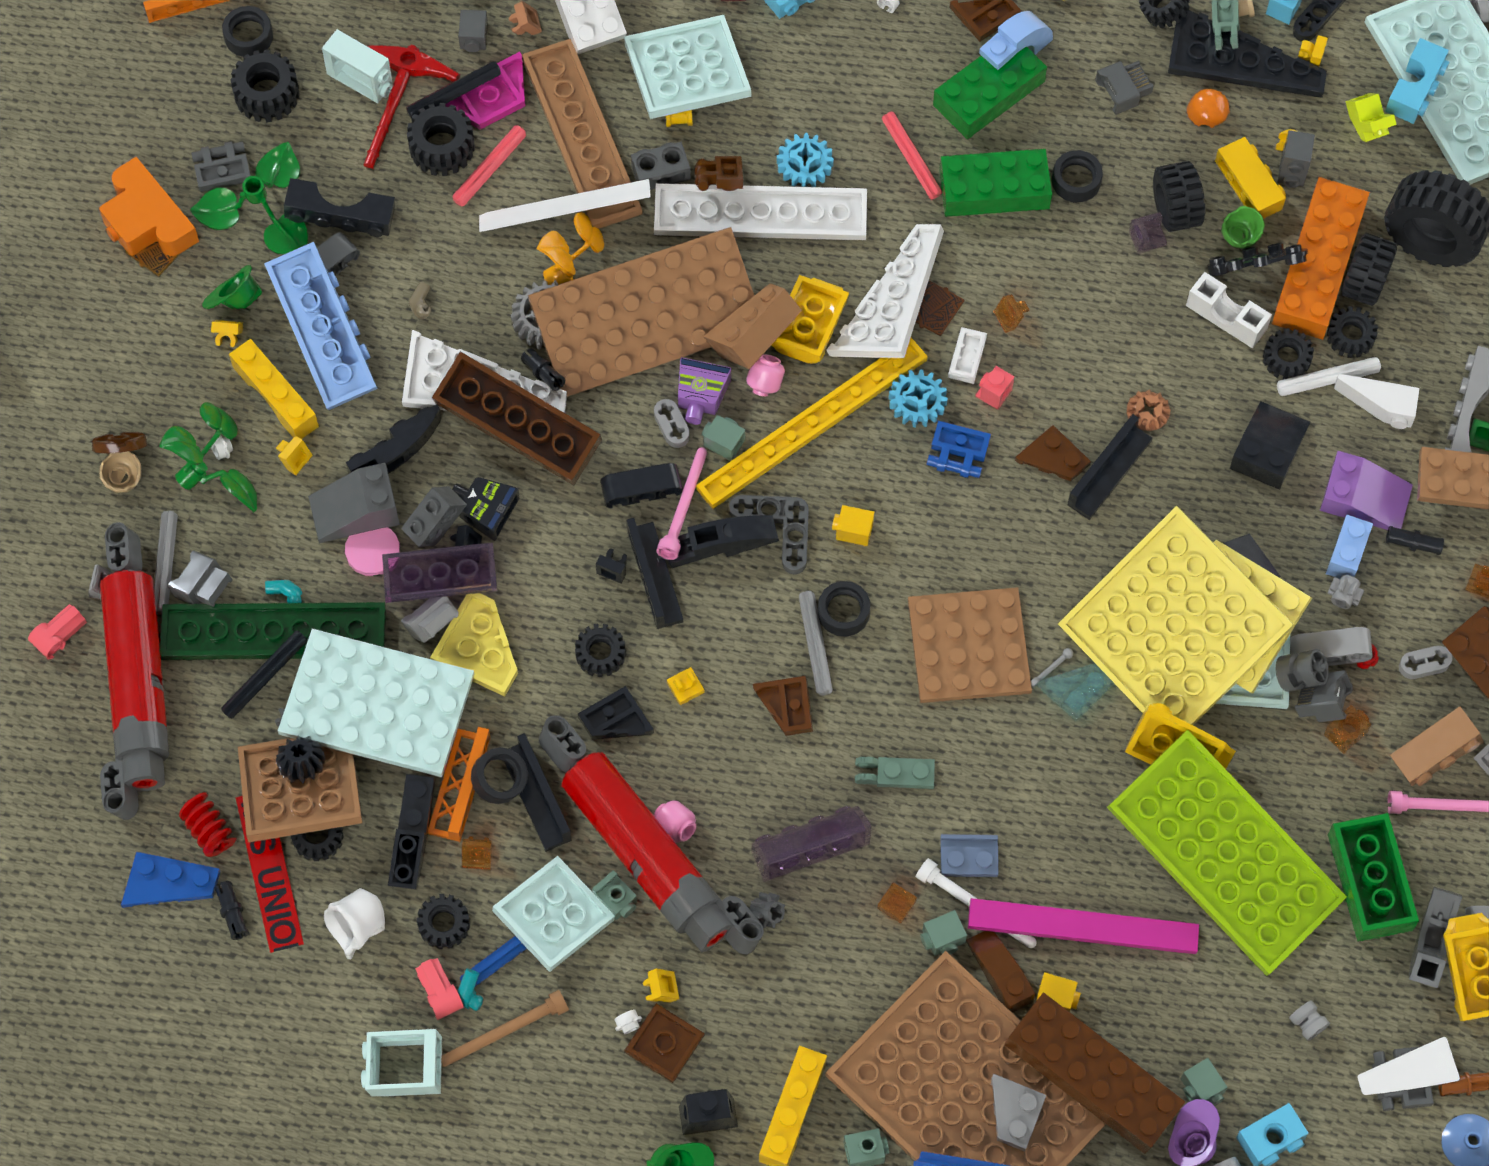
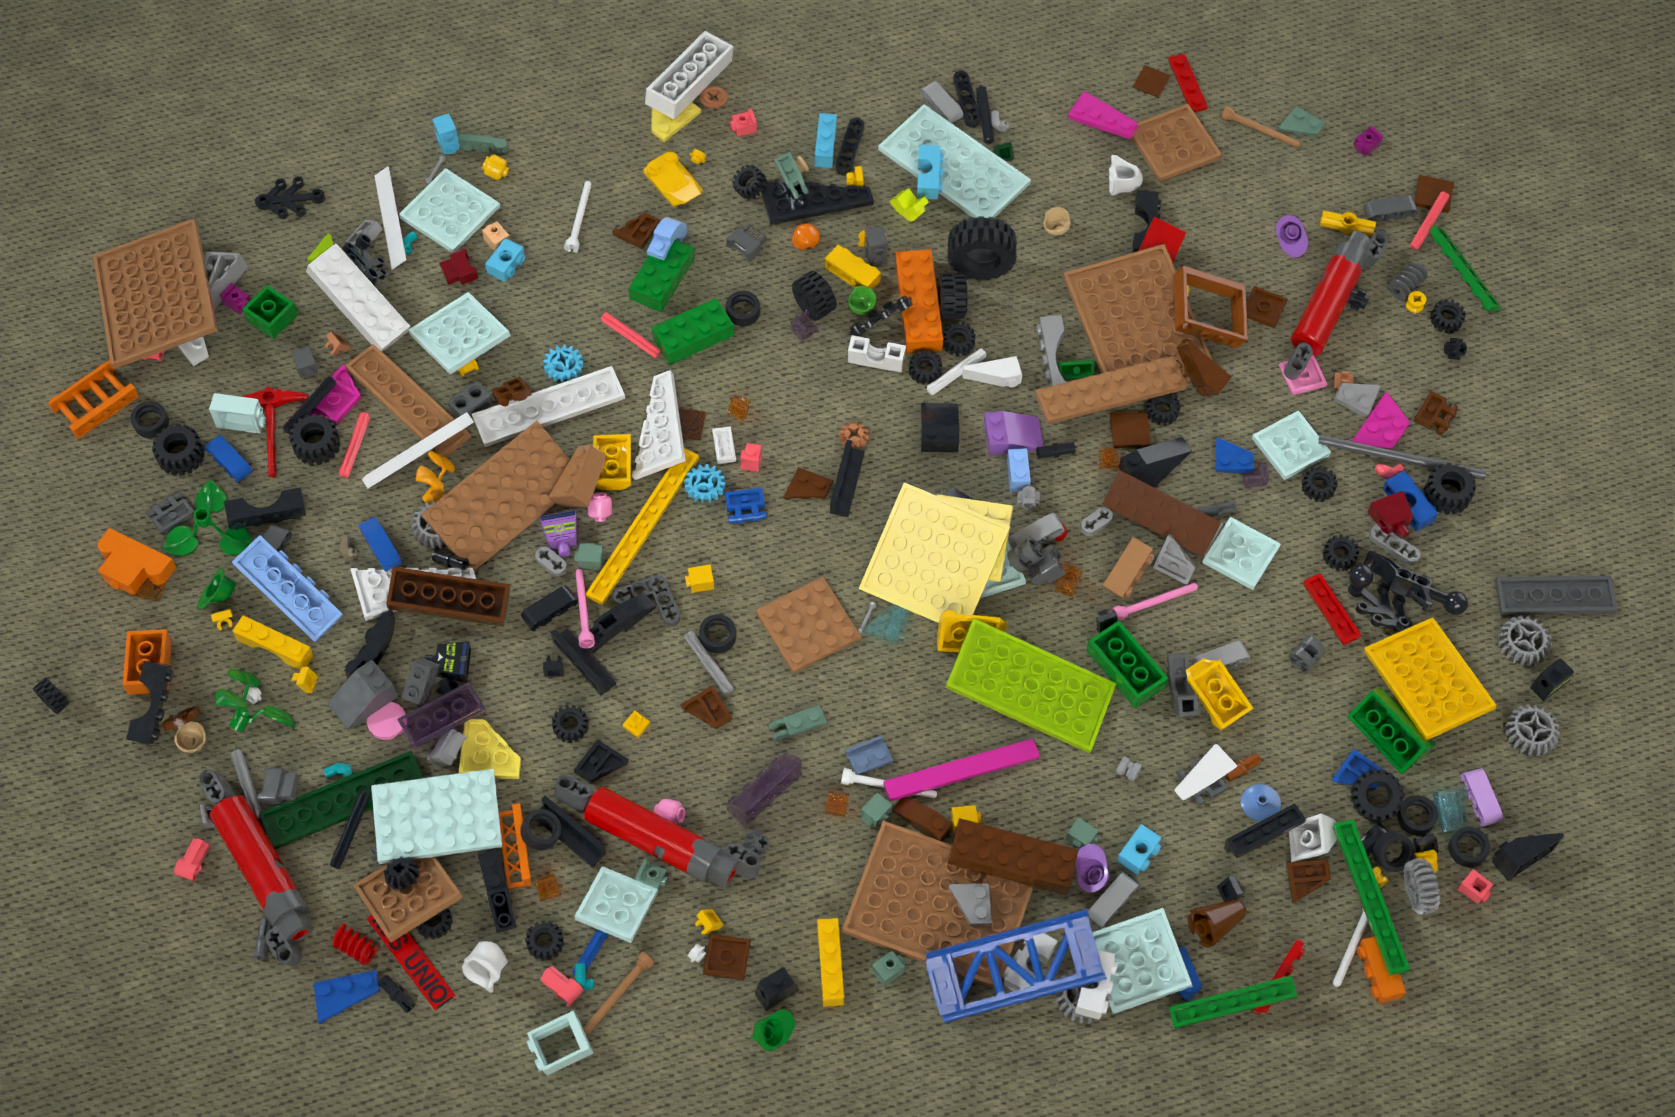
camera: 25 degrees left, 5 degrees down
none -> orange brick [123,629,172,695]
none -> black arch [126,660,173,745]
none -> blue beam [204,435,253,483]
none -> dark grey axle [254,918,272,960]
none -> blue slope [358,517,402,572]
none -> black tile [1096,609,1117,633]

